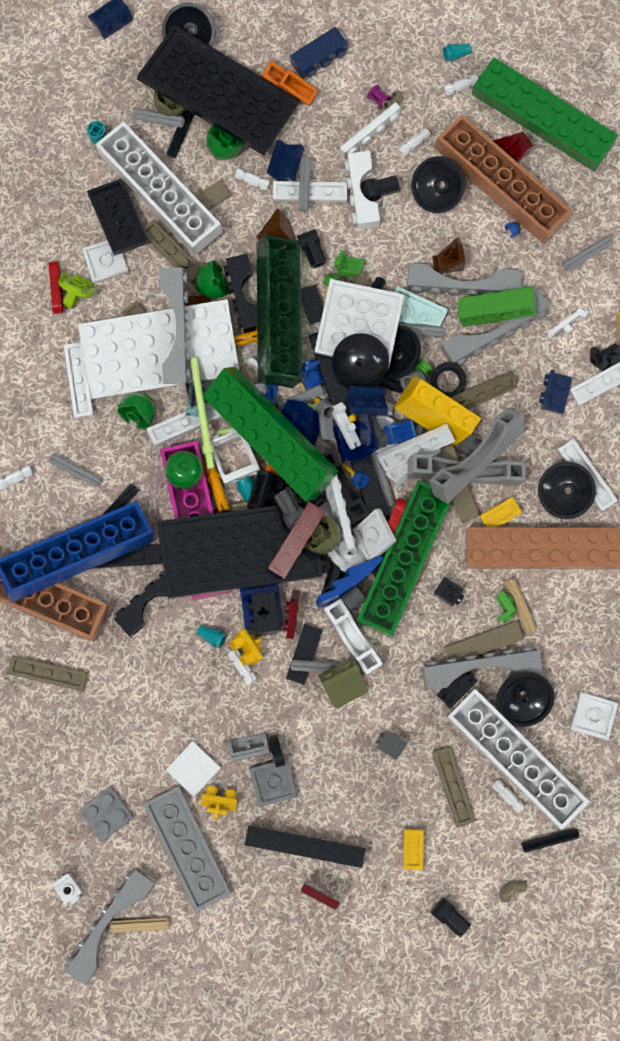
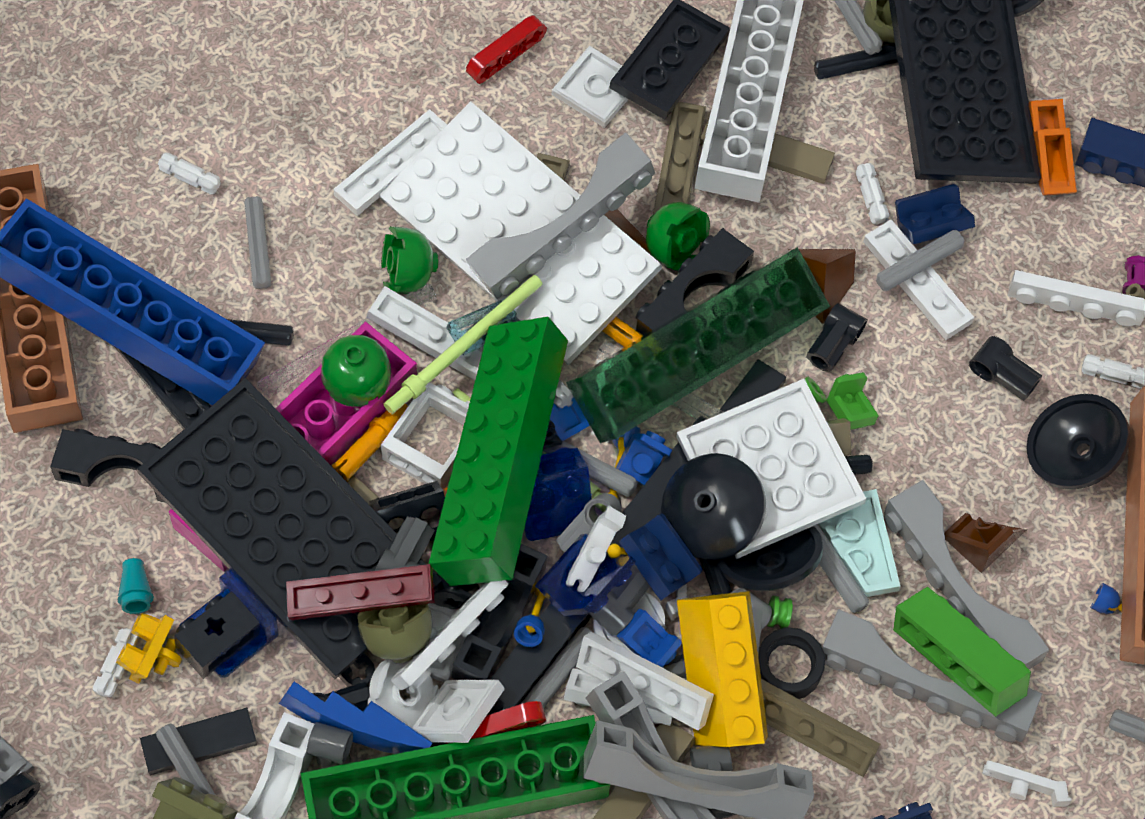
camera: 50 degrees right, 15 degrees down
lime tile [58,272,96,309] -> none
green cylinder [206,126,243,160] -> none
teal cone [236,477,254,504] -> none
dark red wing [283,590,300,639] -> none
white arch [344,151,380,230] -> none

